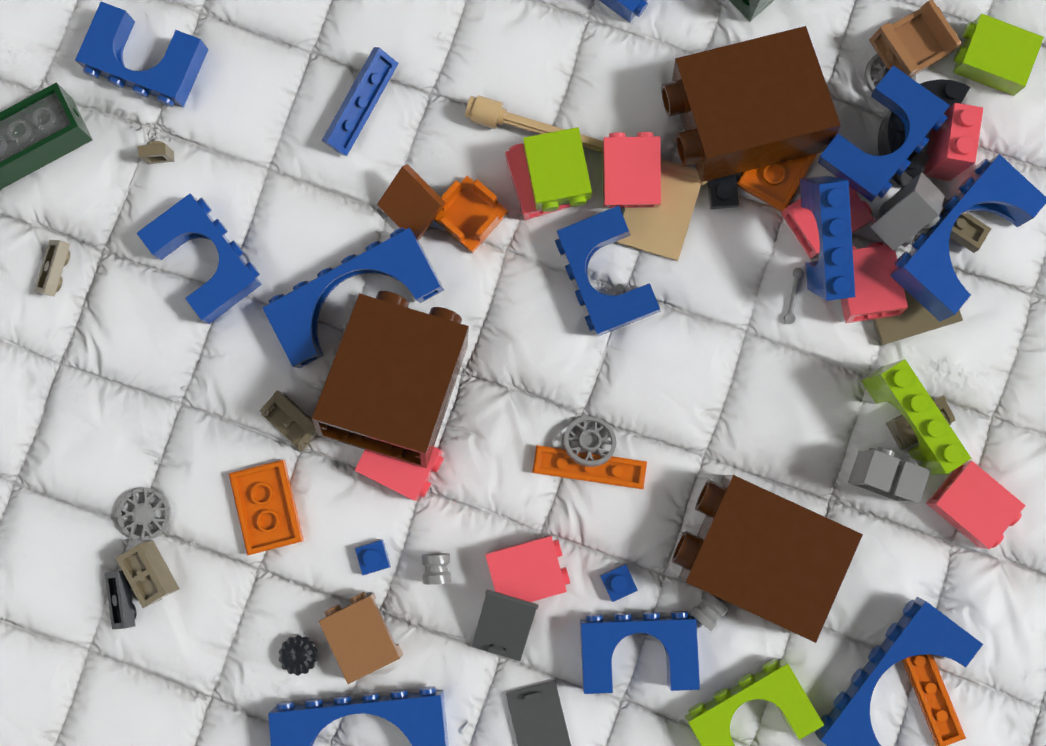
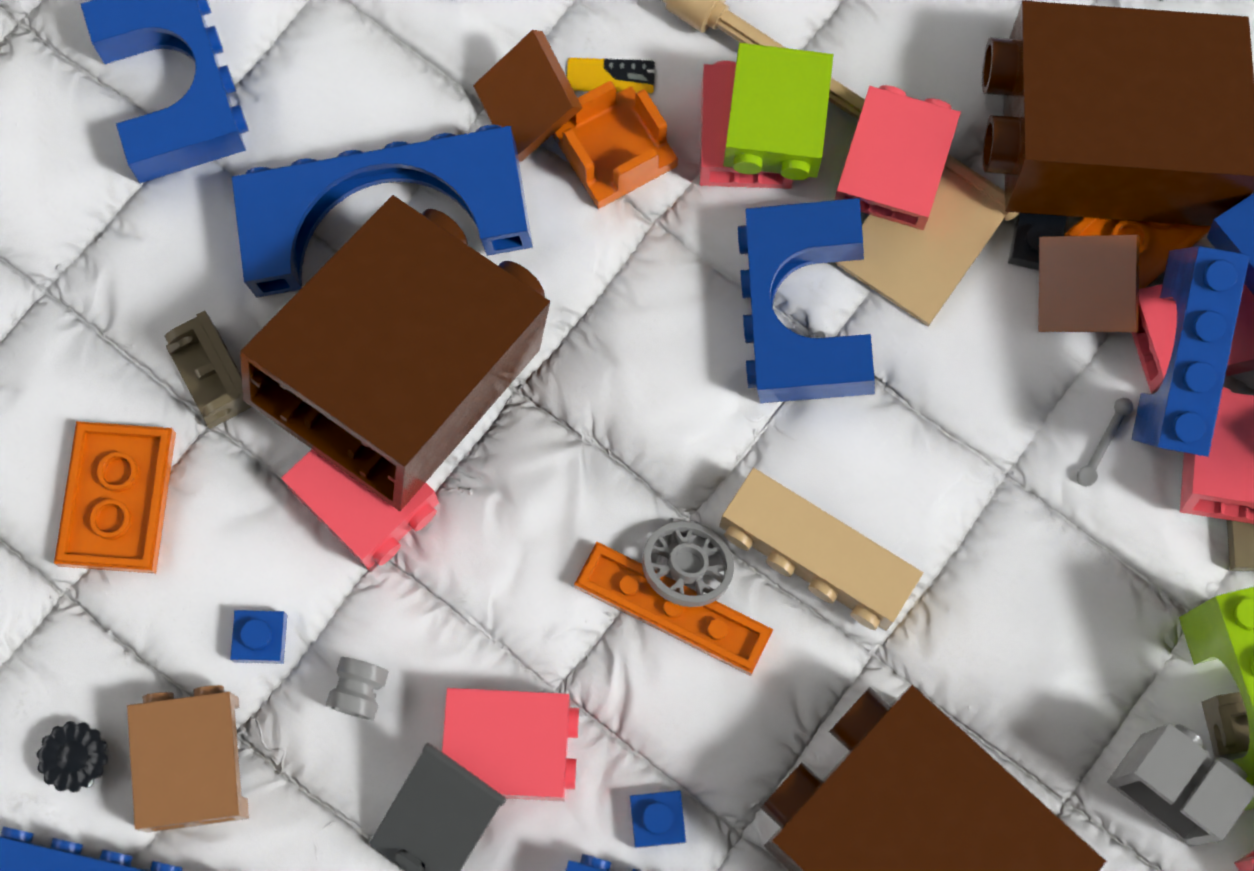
camera: 10 degrees right, 10 degrees down
none -> sticker [567,58,655,94]
none -> tan brick [719,467,924,631]
none -> dark orange tile [1038,235,1140,332]

